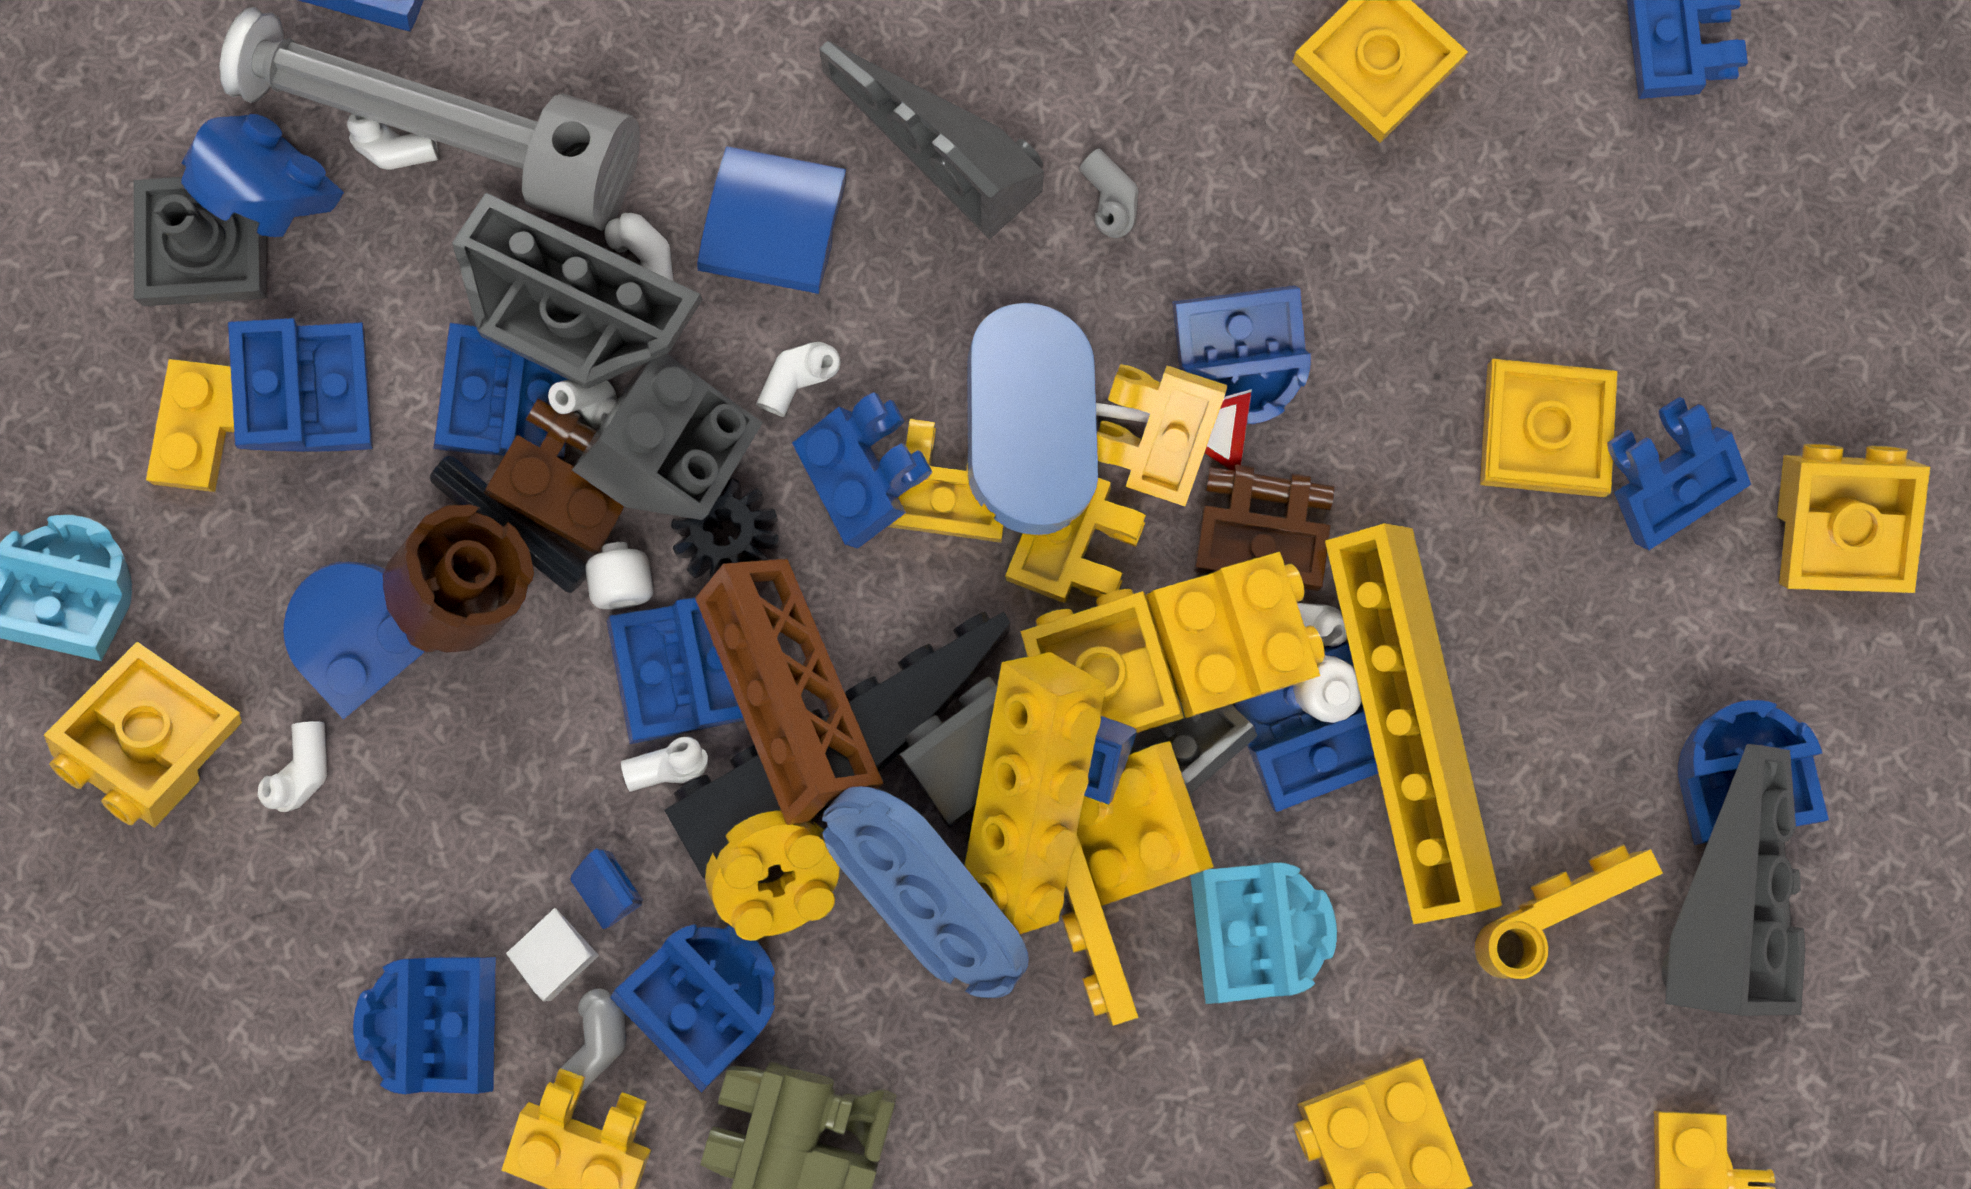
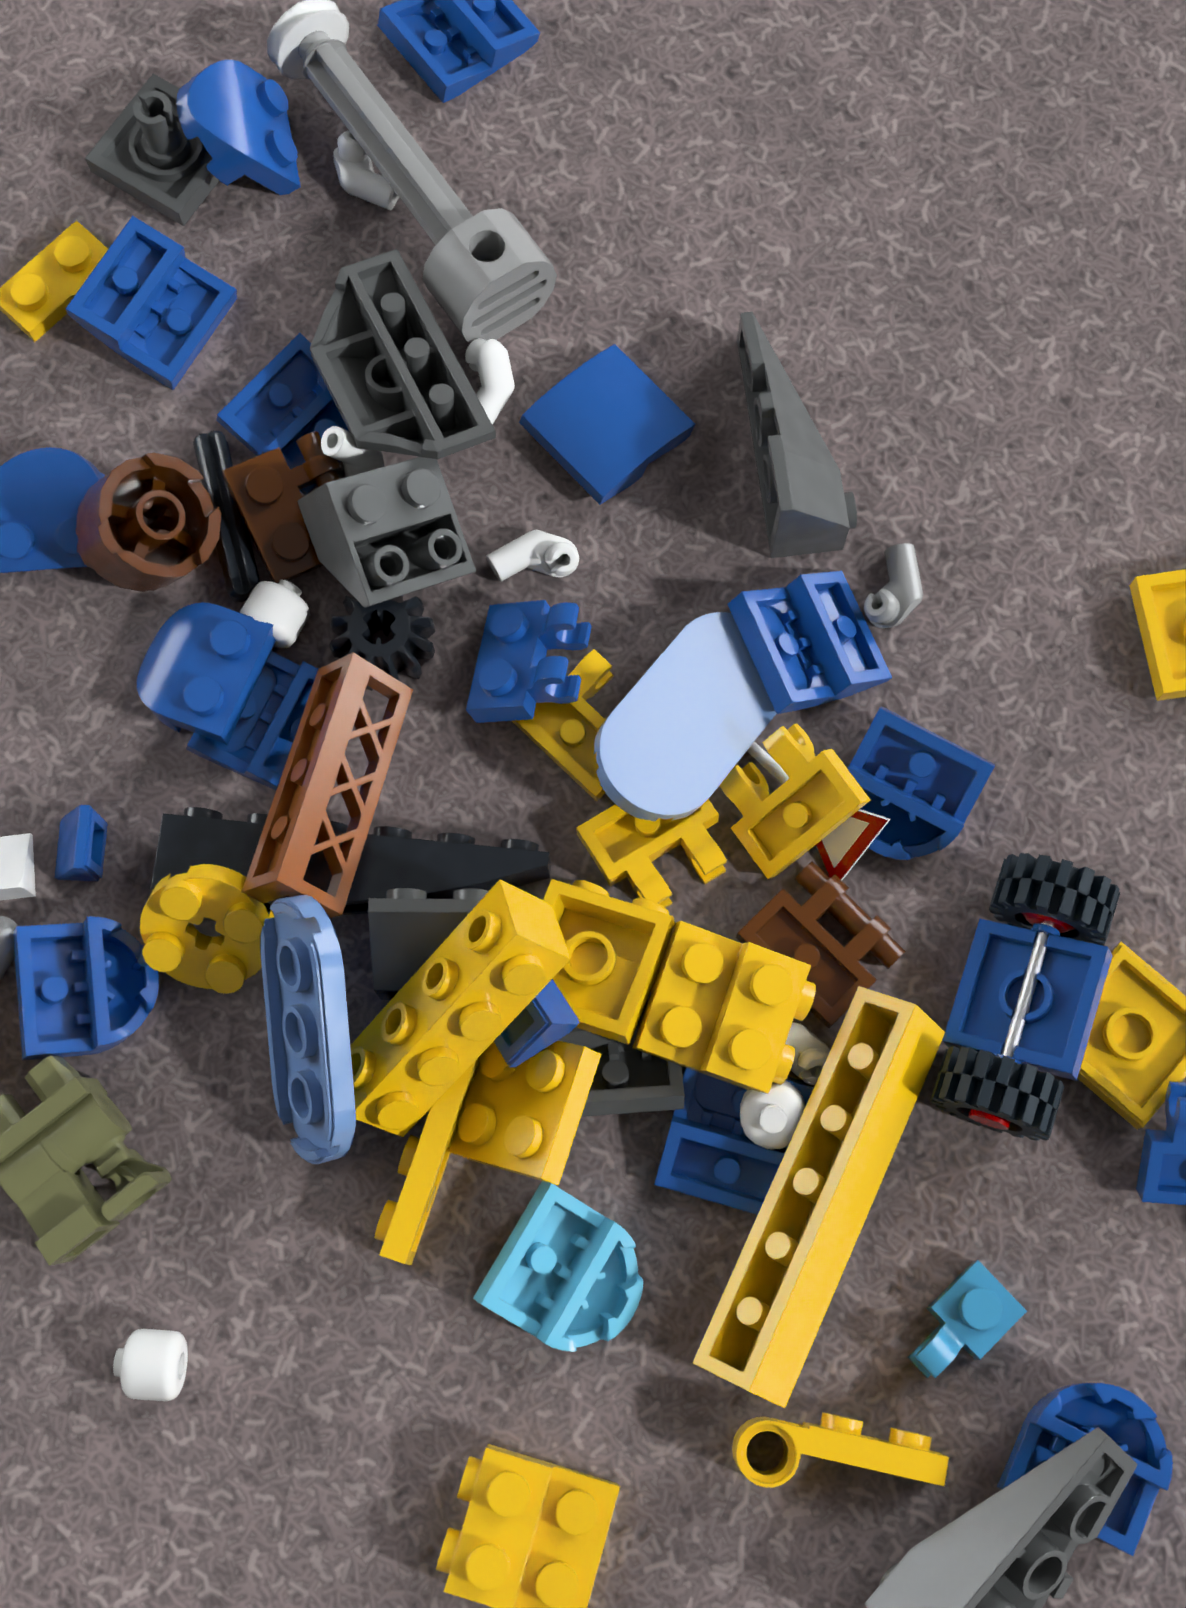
camera: 40 degrees right, 5 degrees down
white arm [621,737,708,792] -> none
none -> blue slope [137,602,276,745]
none -> blue slope [727,571,892,714]
none -> dark azure plate [907,1260,1027,1378]
none -> plate [930,853,1120,1141]

